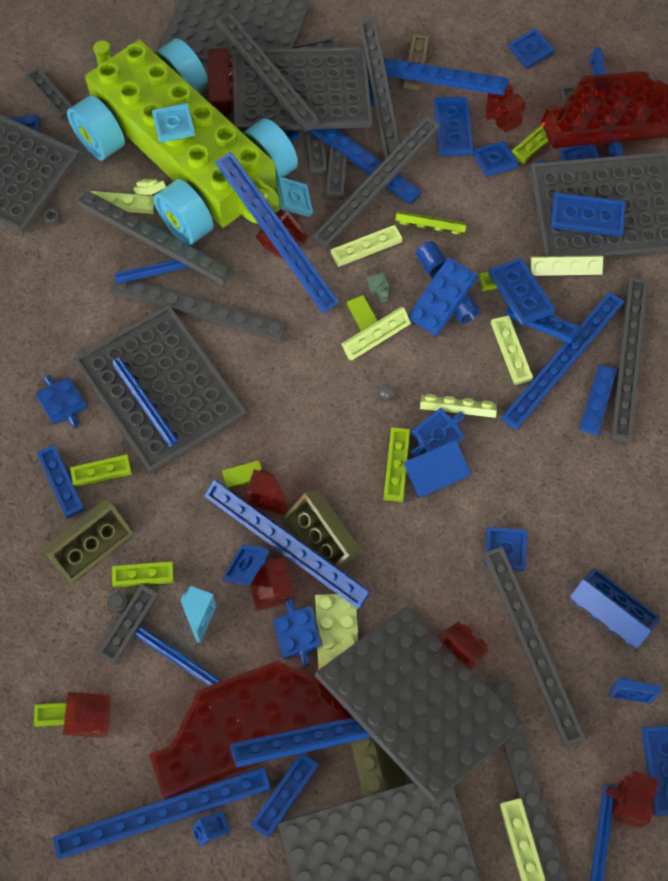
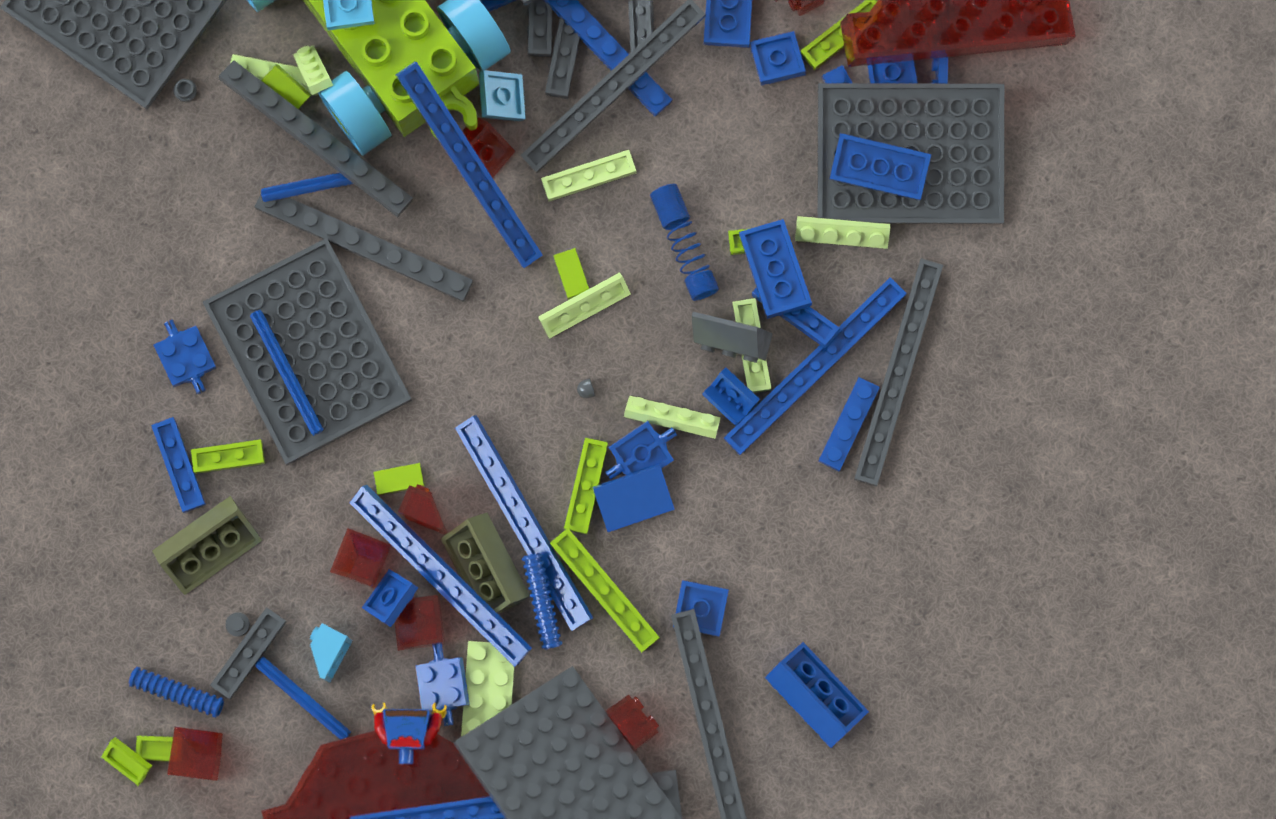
camera: 10 degrees right, 15 degrees up
lime plate [112,562,174,588] -> none
sand green plate [367,272,389,304] -> none
lime plate [395,211,467,234] -> none
blue plate [408,257,479,337] -> none
blue plate [609,677,661,704] -> none
none -> lime tile [101,737,152,786]
none -> blue piece [129,666,224,718]
none -> lime tile [261,64,311,109]
none -> clear red slope [330,528,392,589]
none -> torso [372,703,447,764]
none -> plate [455,415,593,631]
none -> blue piece [521,553,562,649]
none -> lime plate [550,528,660,653]
none -> dark grey slope [692,312,773,363]
none -> blue bracket [702,367,760,425]

